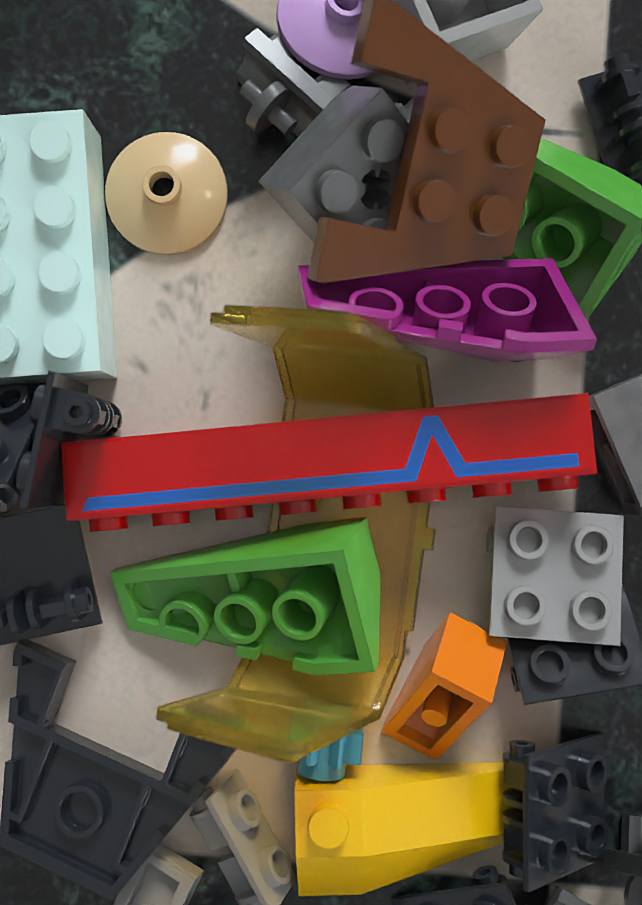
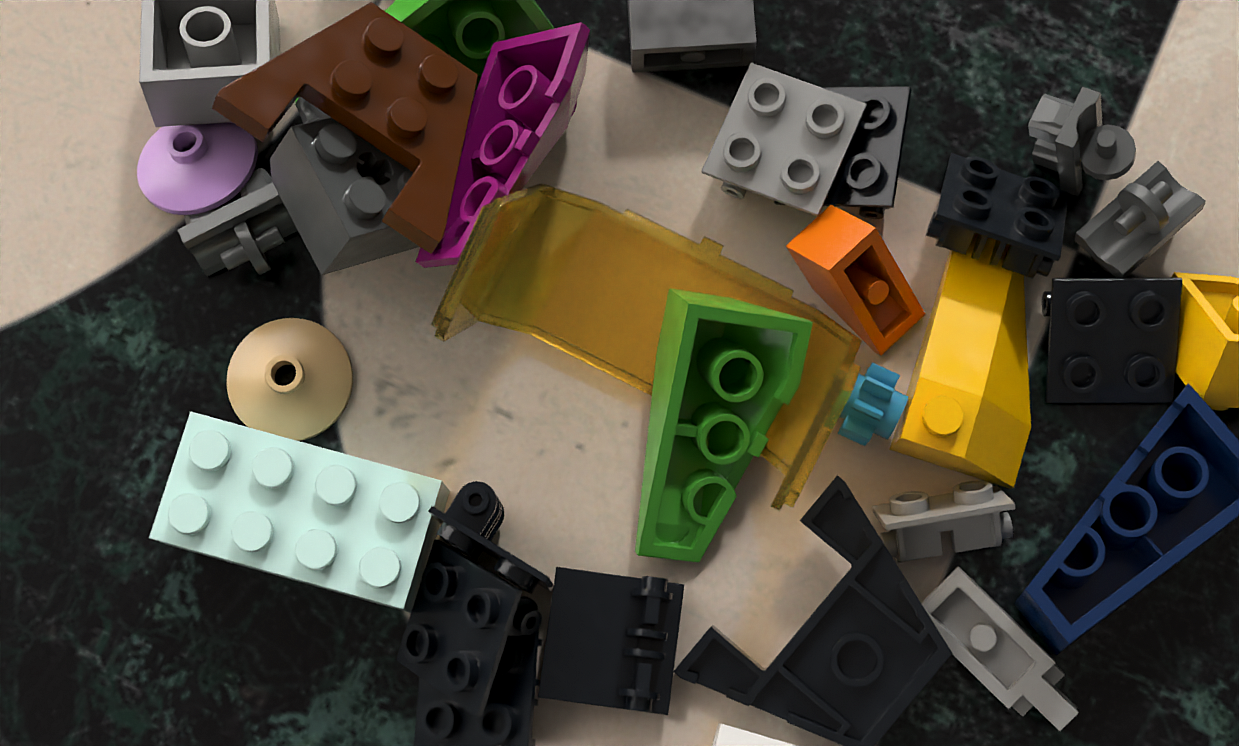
camera: 65 degrees left, 10 degrees down
red brick [61,393,597,532] -> none

